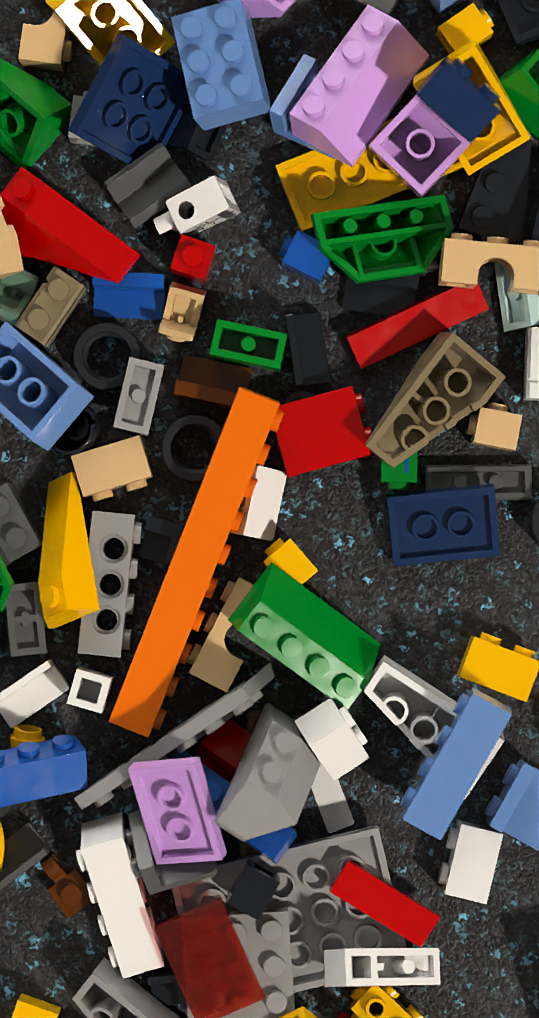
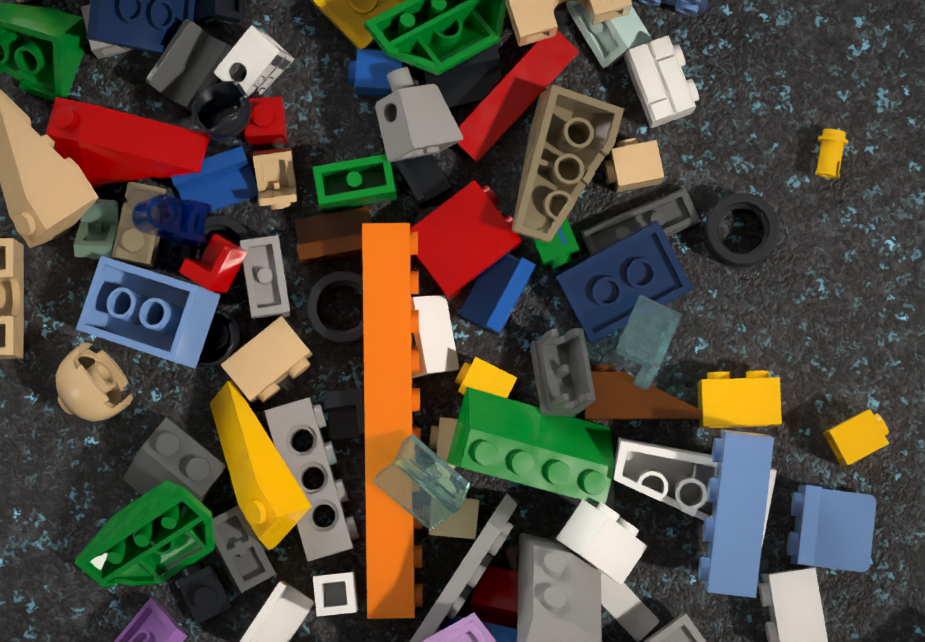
camera: 25 degrees left, 5 degrees down
none -> clear blue piece [132,195,212,246]
none -> red panel [179,234,247,293]
none -> black hair [191,81,253,140]
none -> clear light blue panel [374,434,470,530]
none -> light grey torso [375,67,464,162]
none -> blue panel [460,254,536,336]
none -> dark grey hinge [529,328,596,417]
none -> reddish brown slope [583,365,703,421]
none -> clear light blue panel [615,295,682,390]

